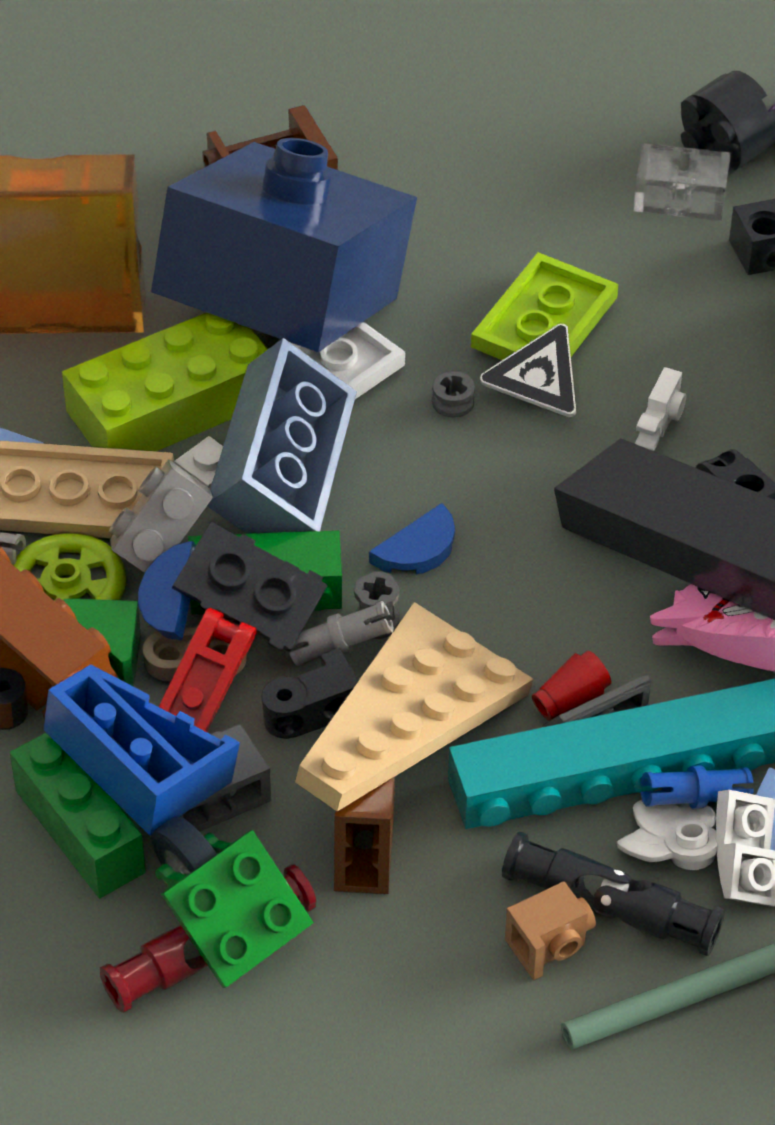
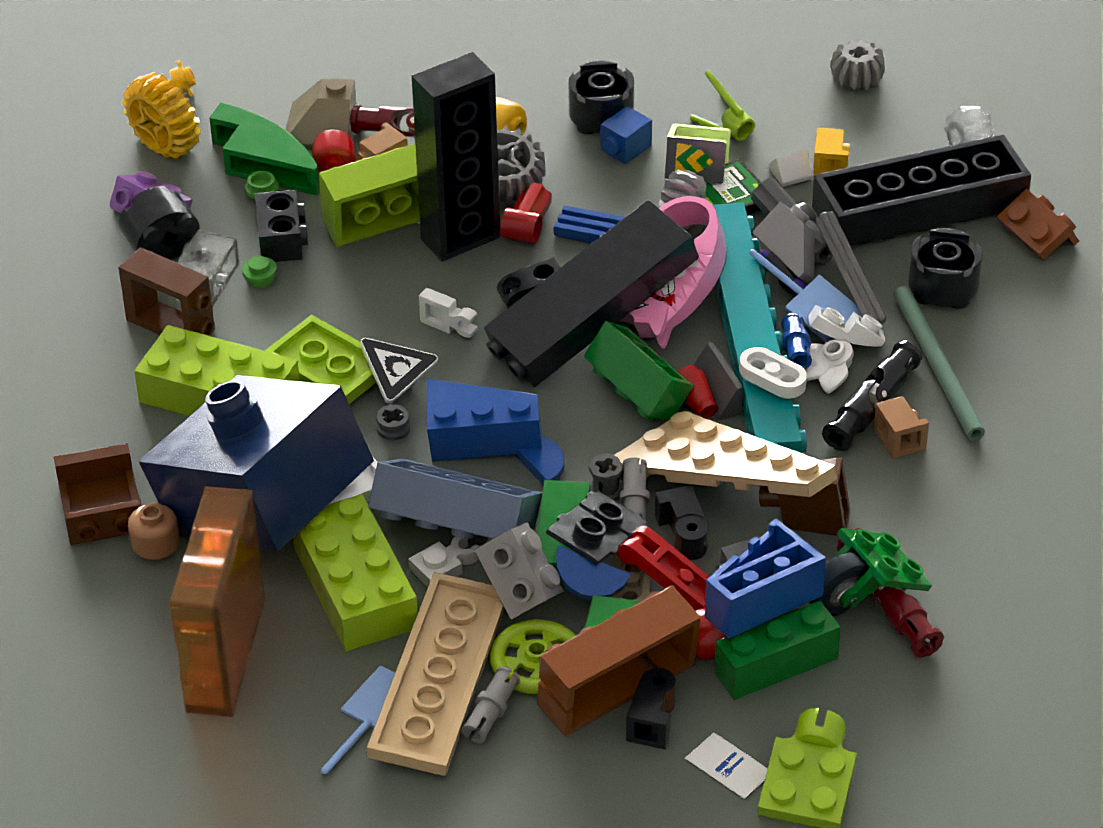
camera: 80 degrees left, 5 degrees down
none -> reddish brown window [118,247,215,336]
none -> lime brick [134,325,300,416]
none -> bright green plate [242,256,277,287]
none -> blue wedge [427,379,542,461]
none -> green brick [583,321,694,421]
none -> white plate [739,347,807,399]

